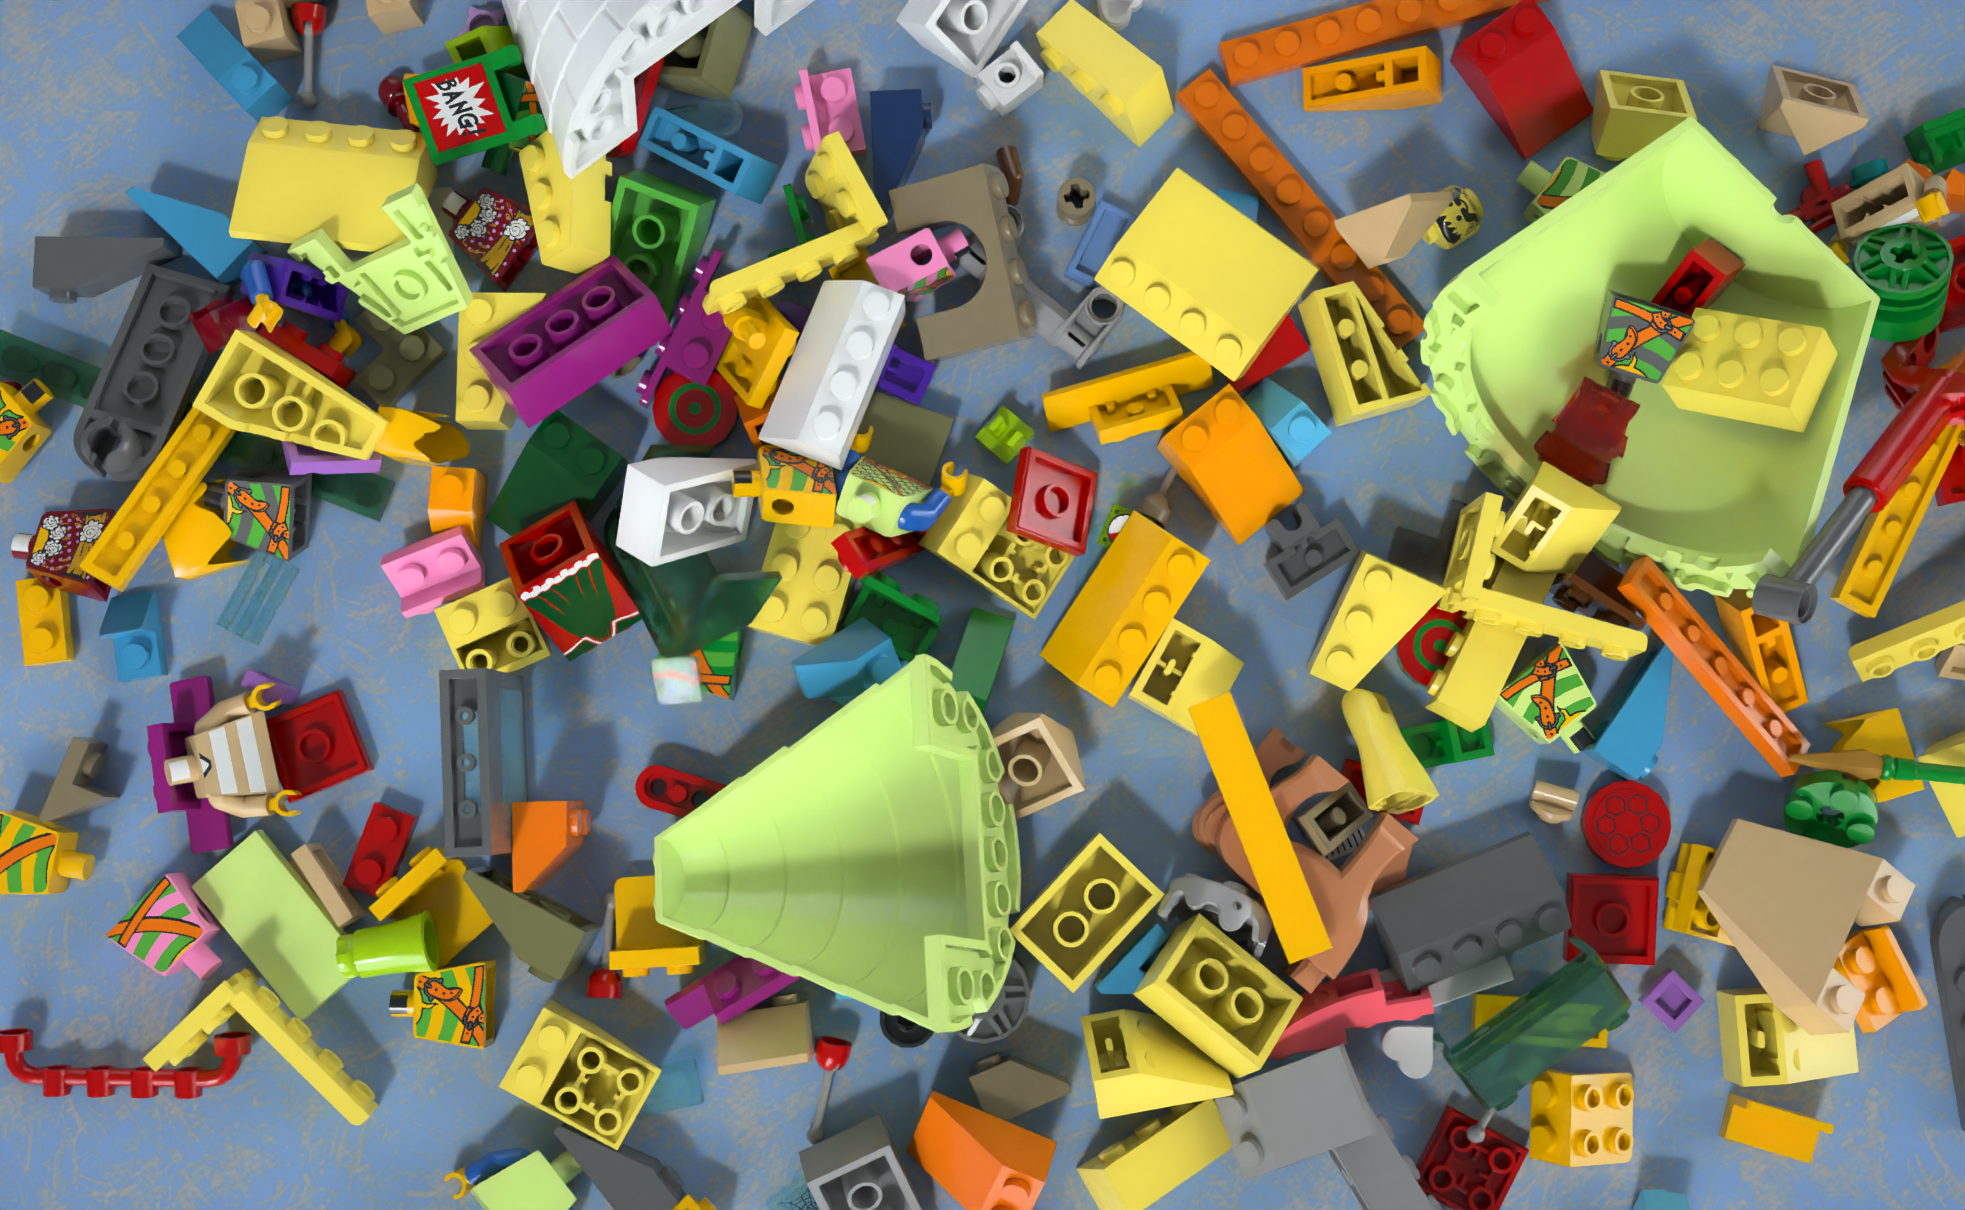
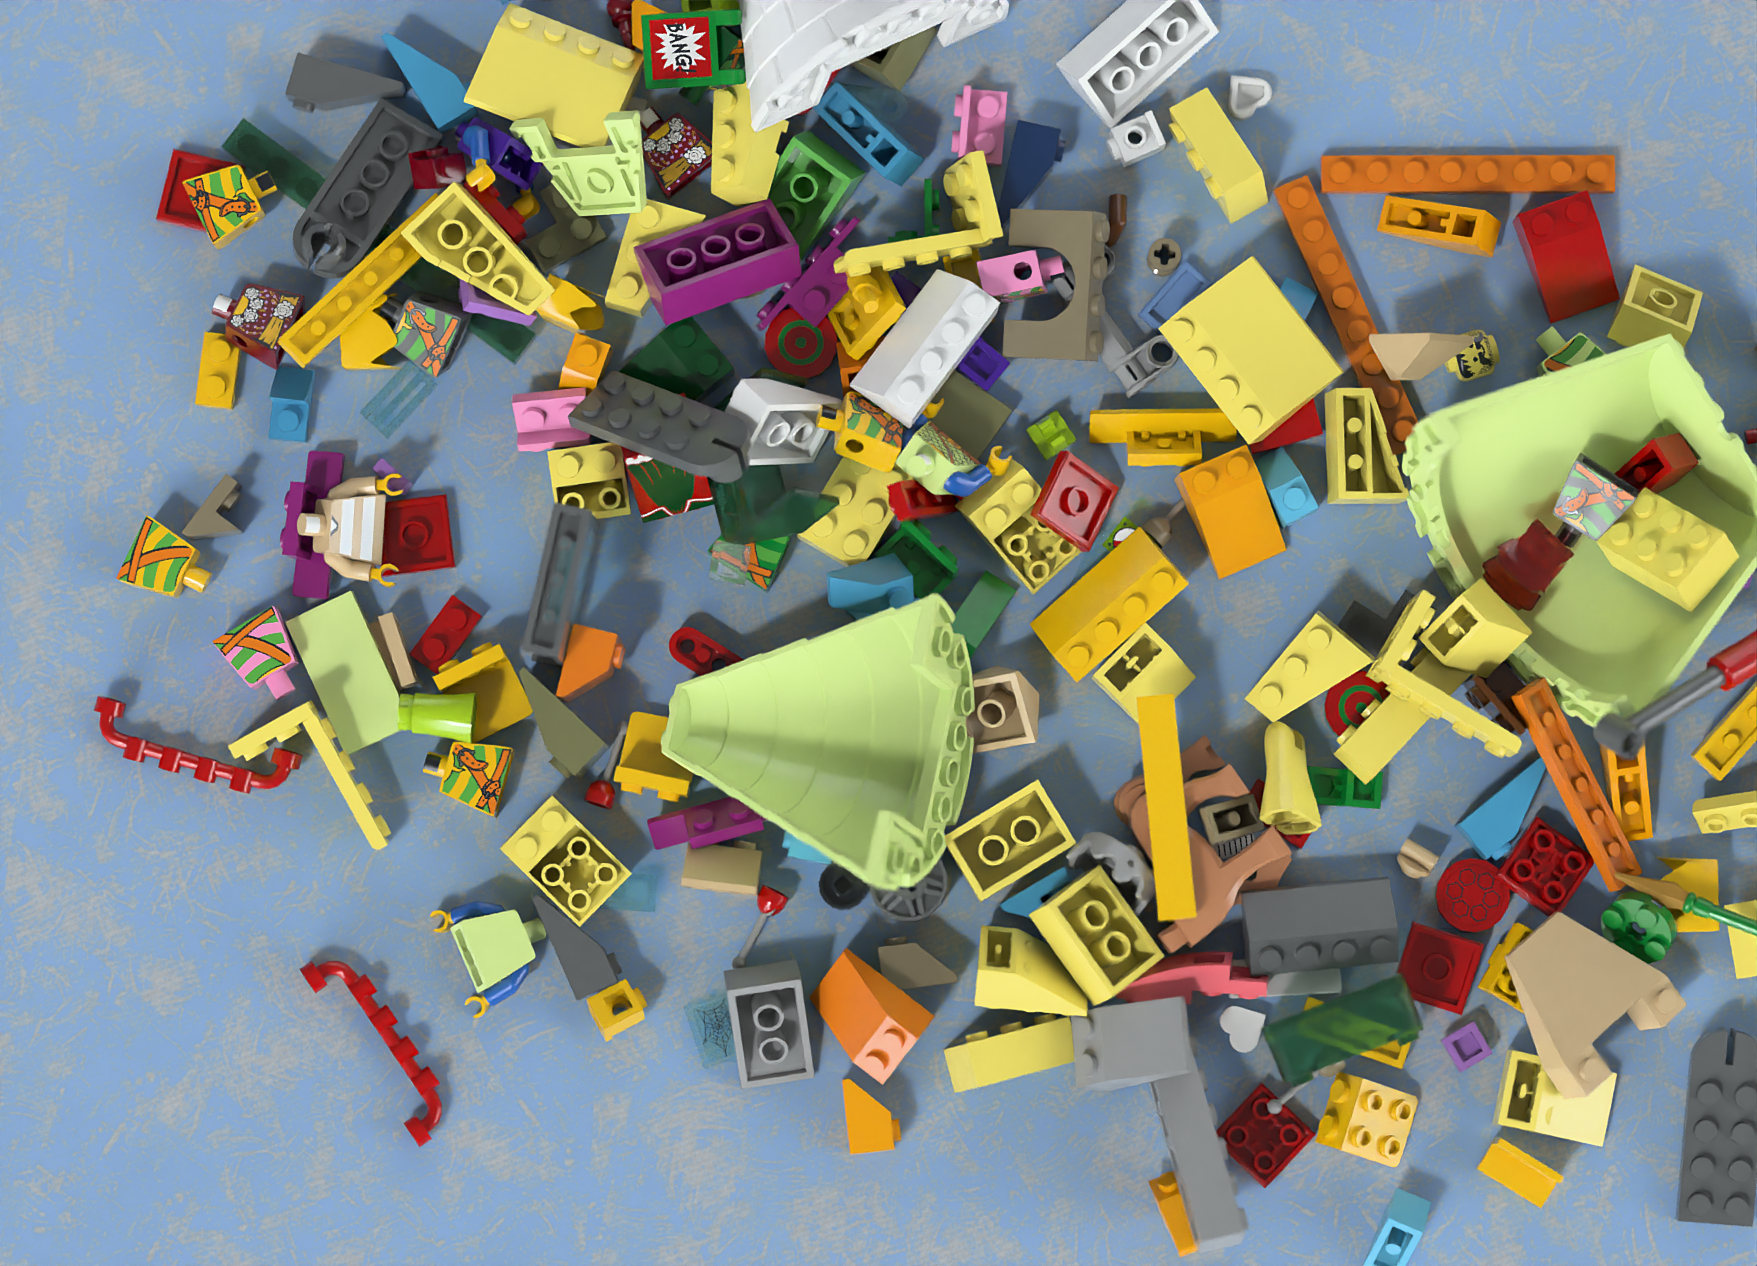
camera: 15 degrees right, 0 degrees up
dark grey plate [1263,502,1361,601] -> none
torso [1495,644,1597,754] -> none
light orange bracket [1833,925,1928,1033] -> none
none -> dark grey plate [568,370,751,483]
none -> red tile [1494,816,1595,917]

